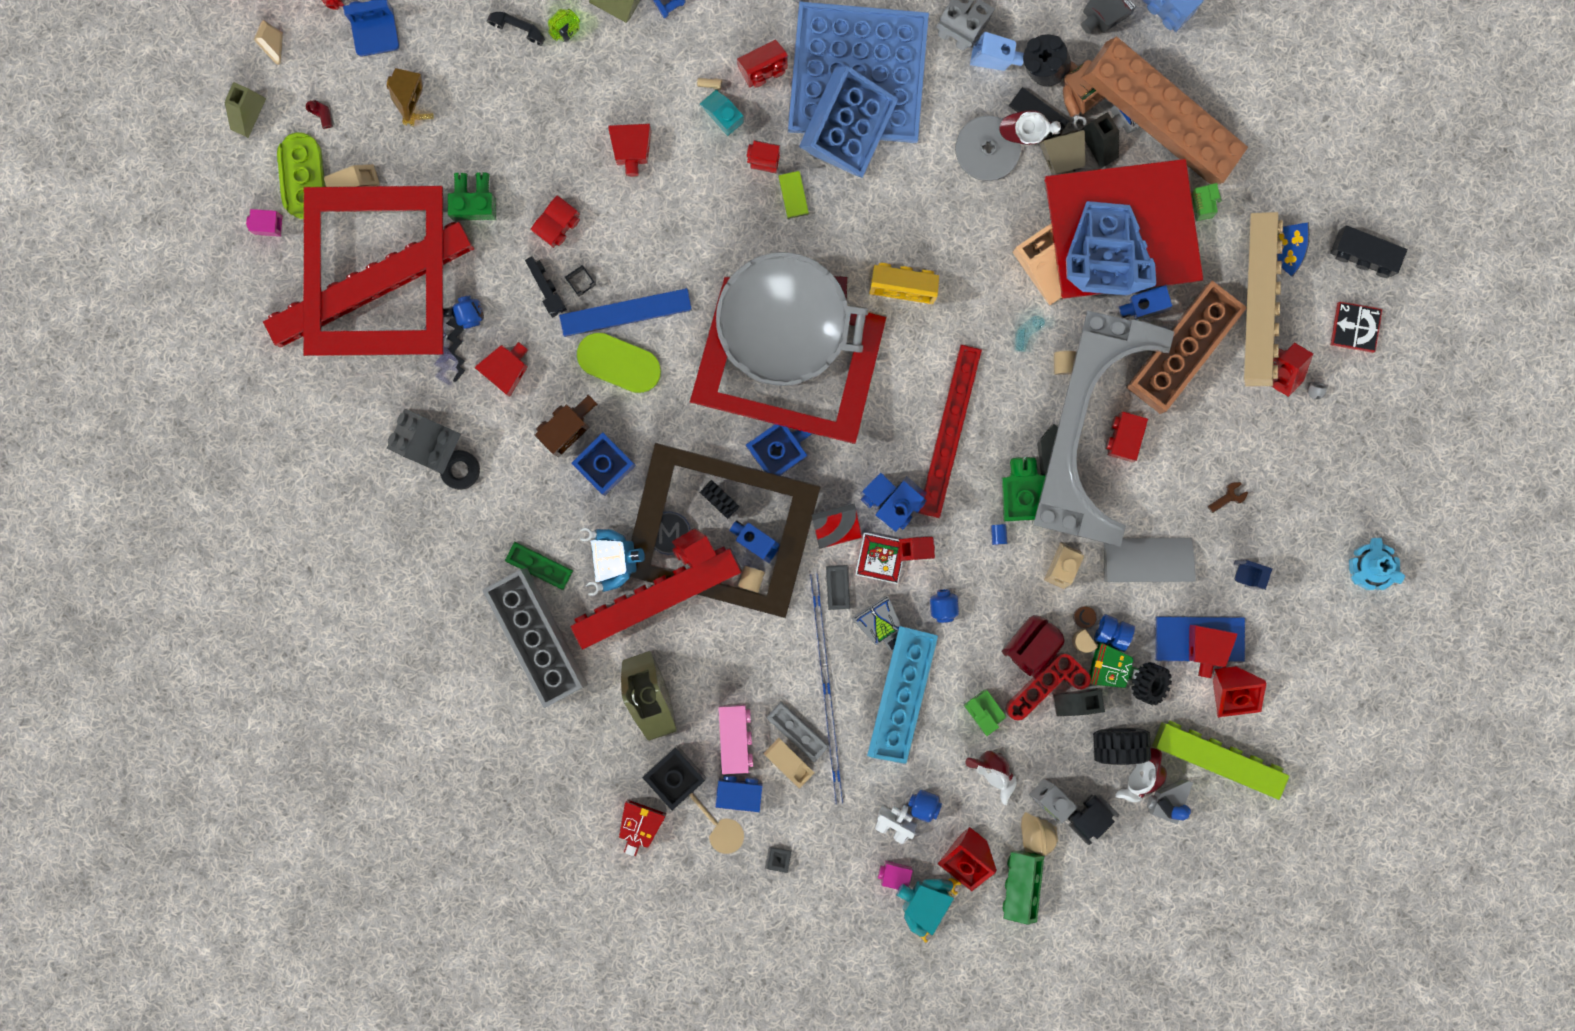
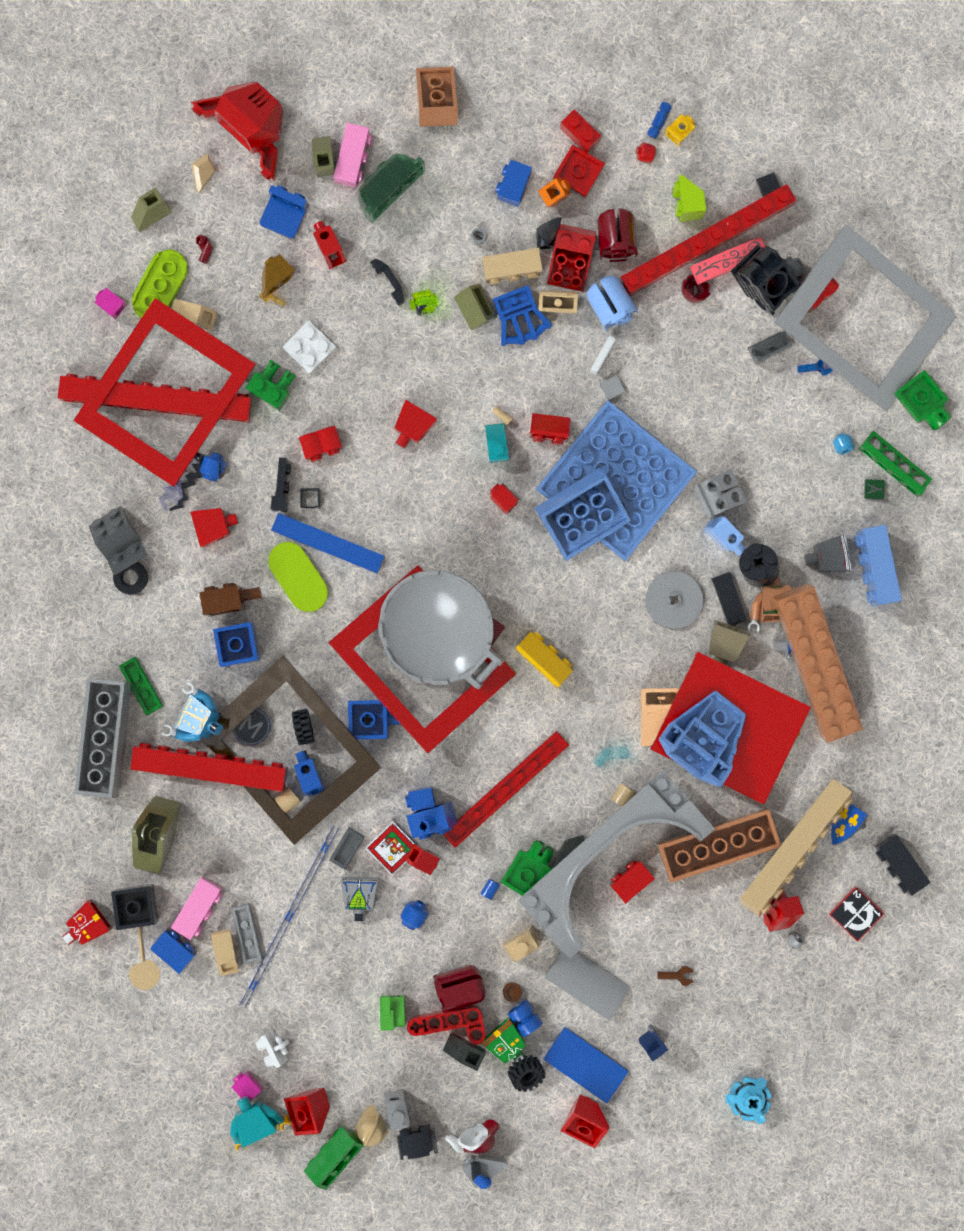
camera: 40 degrees right, 0 degrees up
red brick [672,528,716,568] -> none
dark grey tile [765,847,792,873] -> none
lime tile [778,171,809,219] -> none
dark grey tile [811,504,862,549] -> none
medium azure plate [867,626,938,764] -> none
blue head [908,790,942,823] -> none
hair [965,750,1016,805] -> none
white hair [999,110,1061,145] -> none
tan brick [1072,629,1097,653] -> none
pearl dark grey slope [1081,112,1119,168] -> none
black tyre [1093,728,1151,765] -> none
blue torso [1118,285,1172,320] -> none
lime brick [1152,720,1289,800] -> none
red torso [1189,625,1237,678] -> none
bright green piece [1191,183,1222,221] -> none
none -> white plate [282,320,336,374]
none -> red torso [313,221,347,270]

